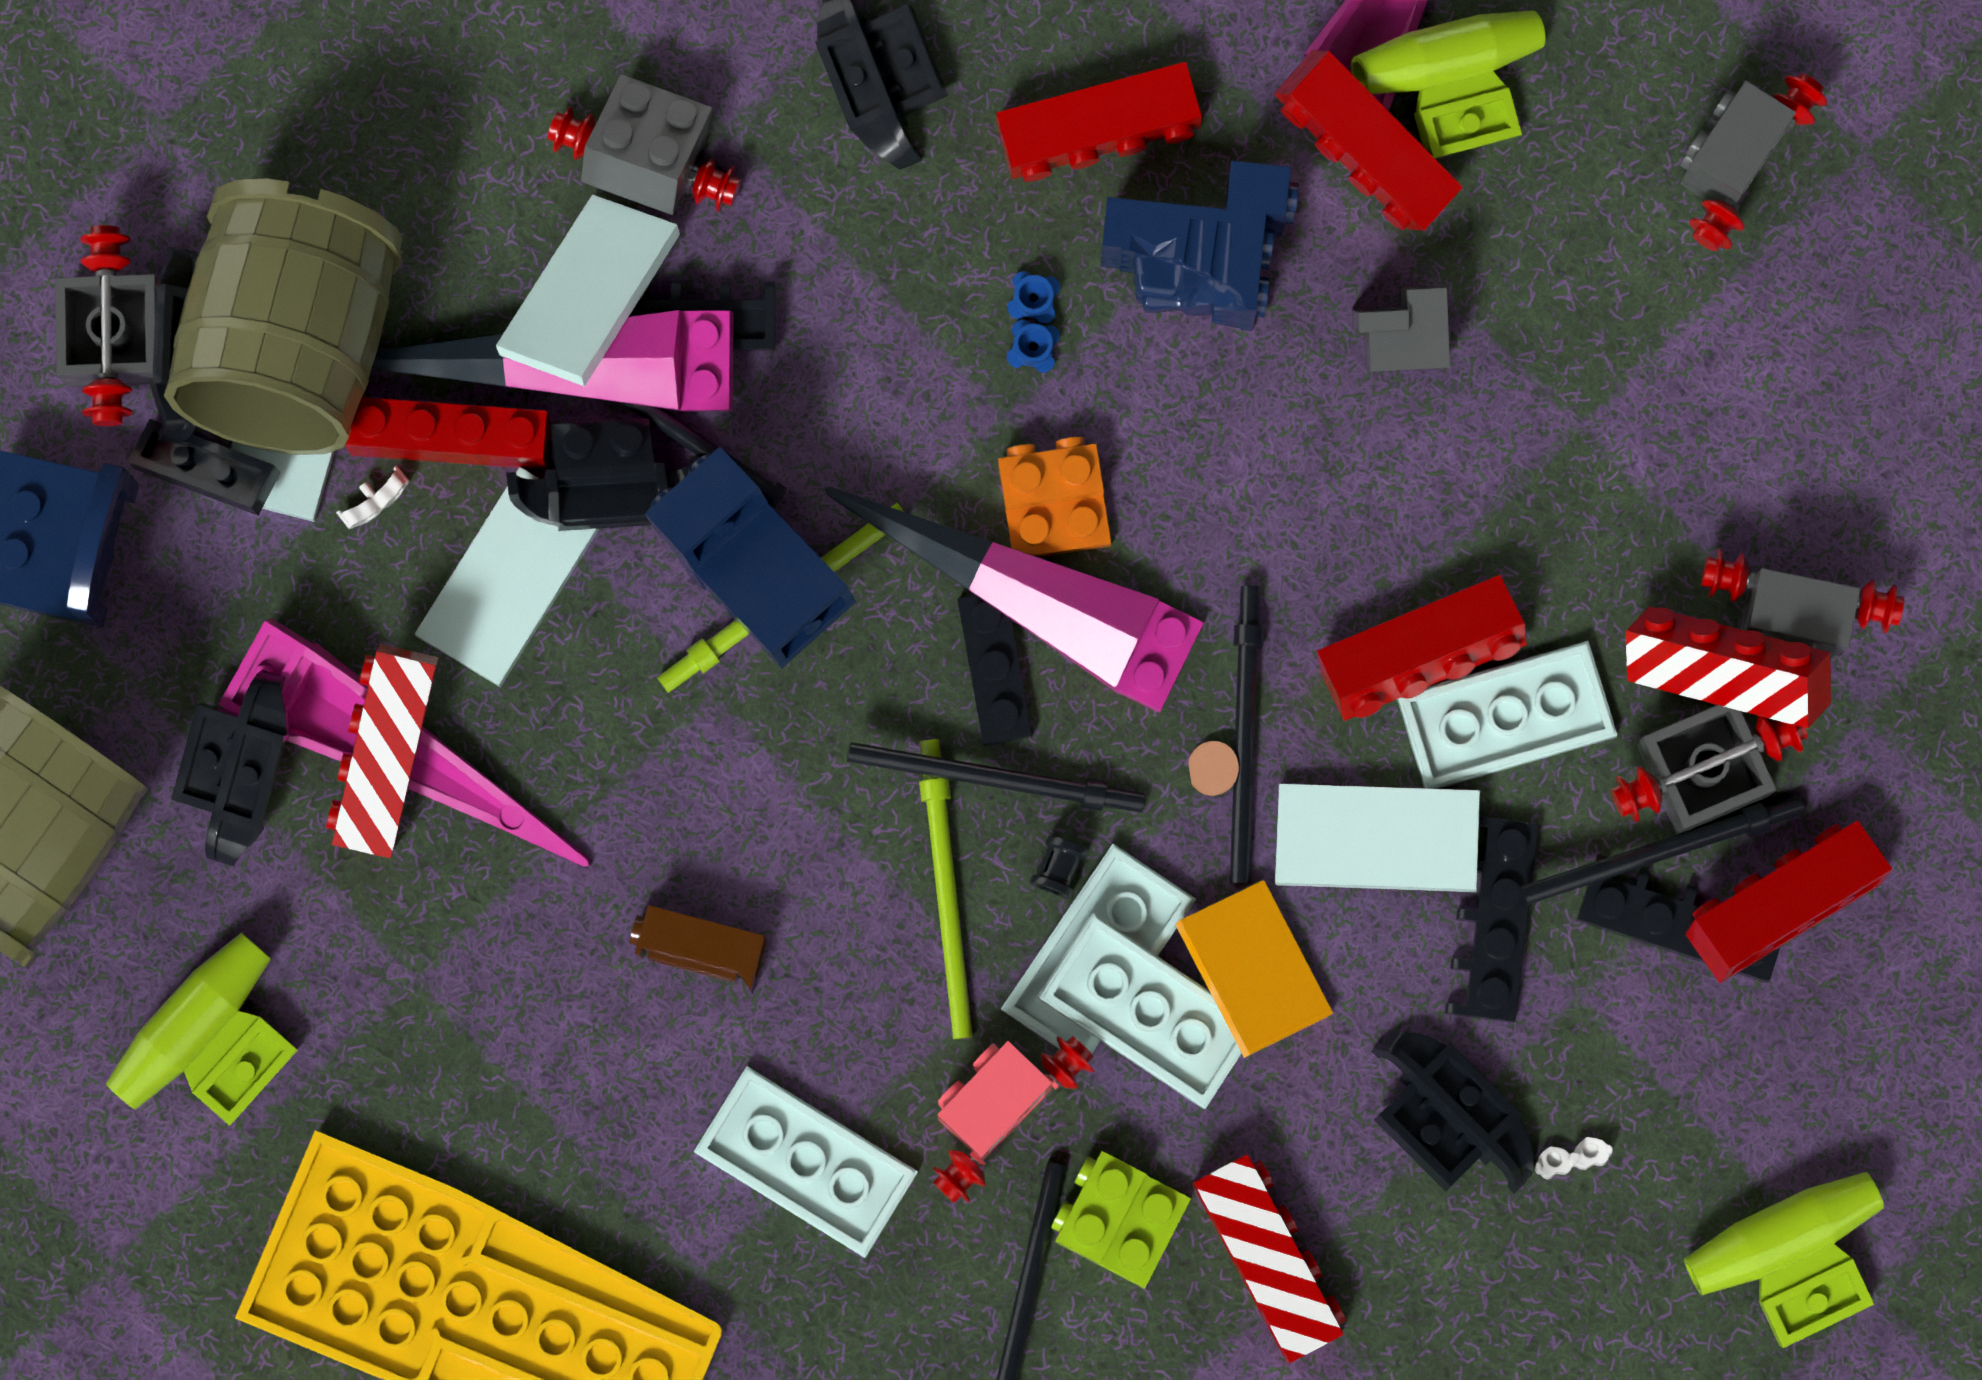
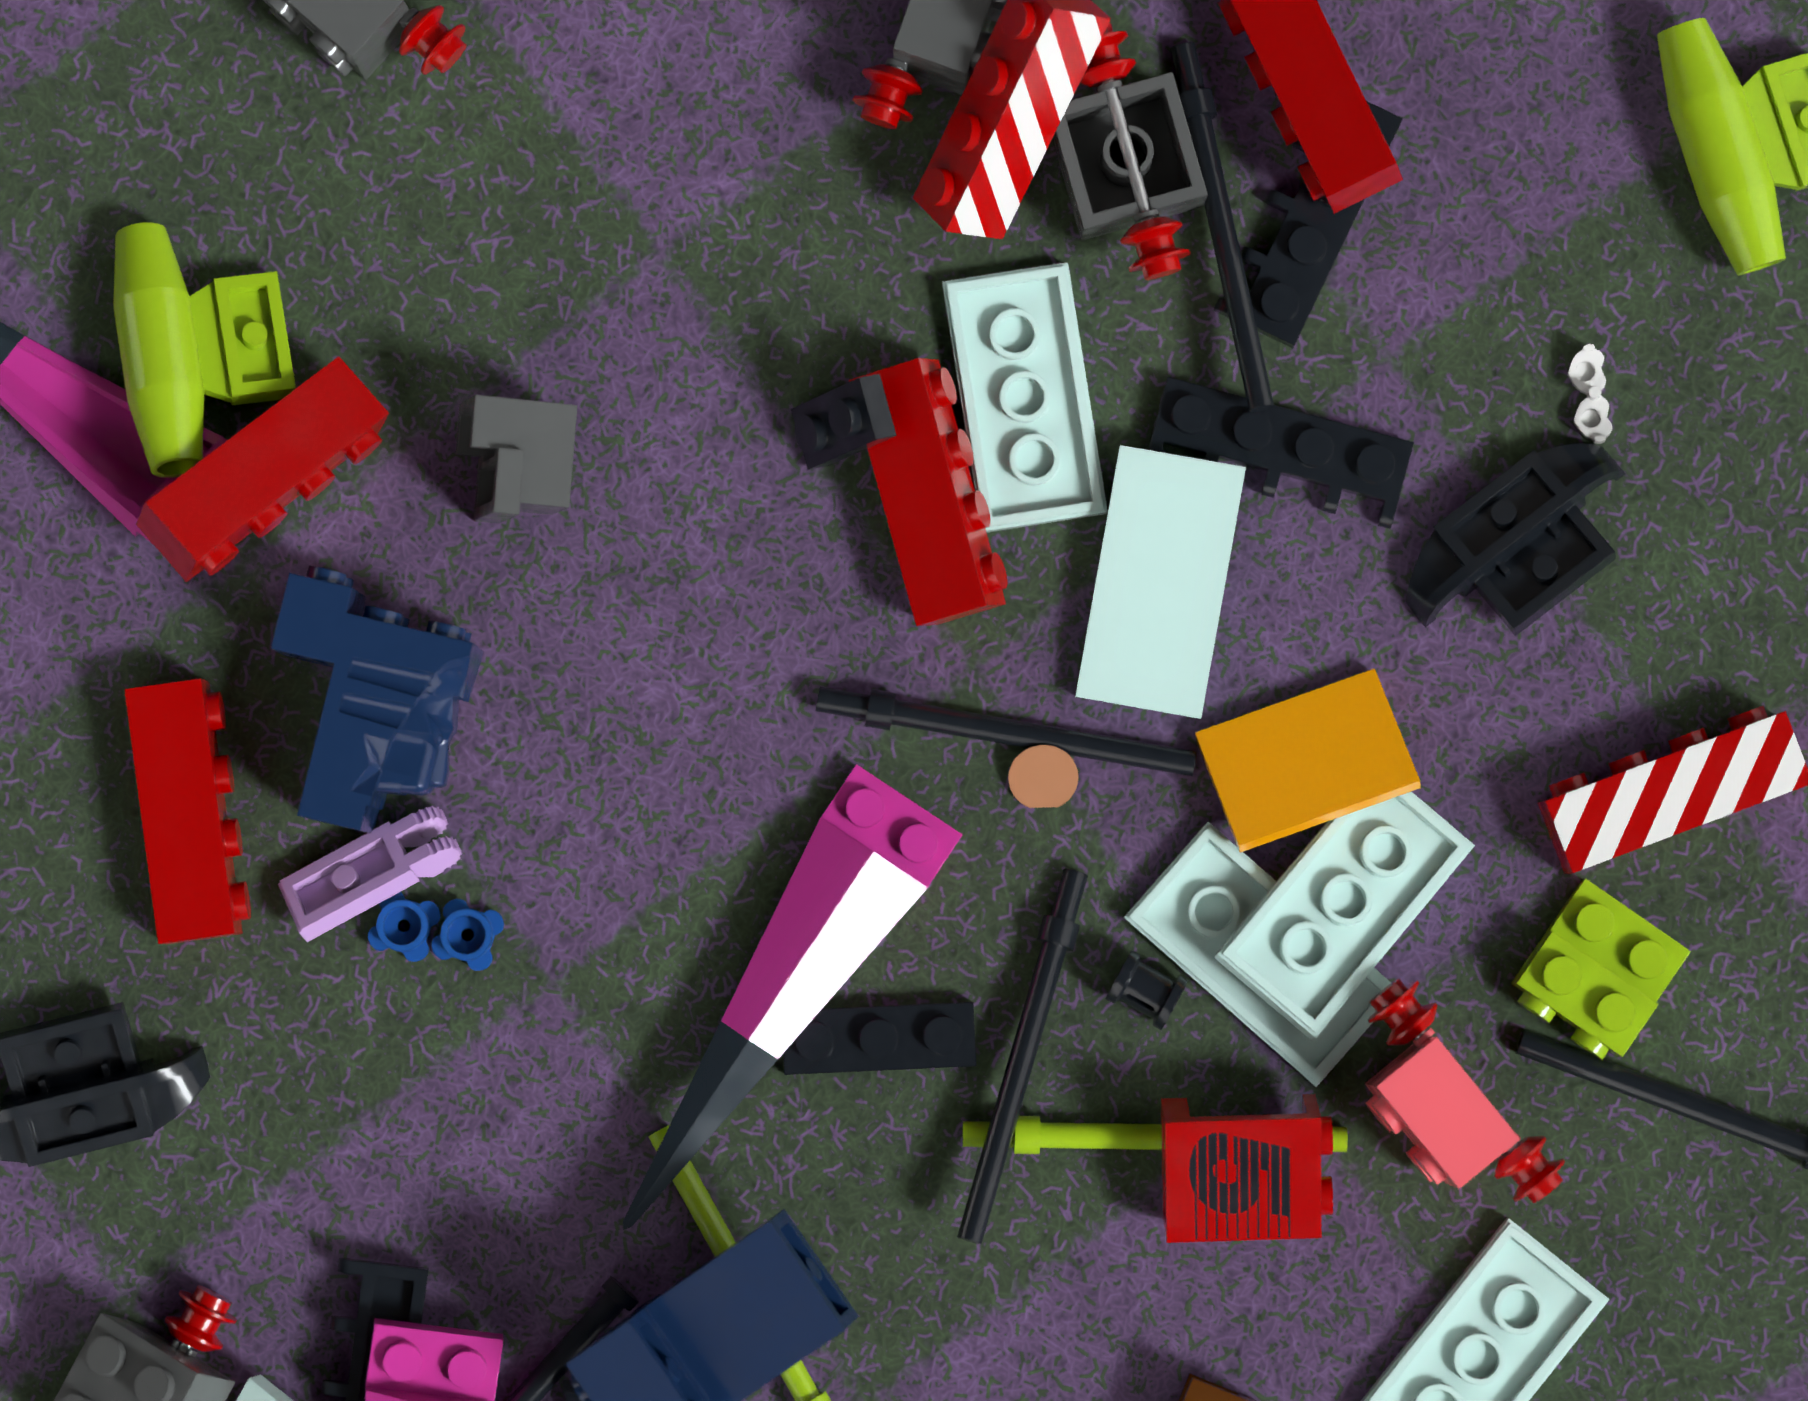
camera: 85 degrees left, 5 degrees up
orange plate [998,437,1111,558] -> none
none -> lavender hinge [278,806,462,942]
none -> black plate [791,374,897,470]
none -> red panel [1161,1094,1333,1243]

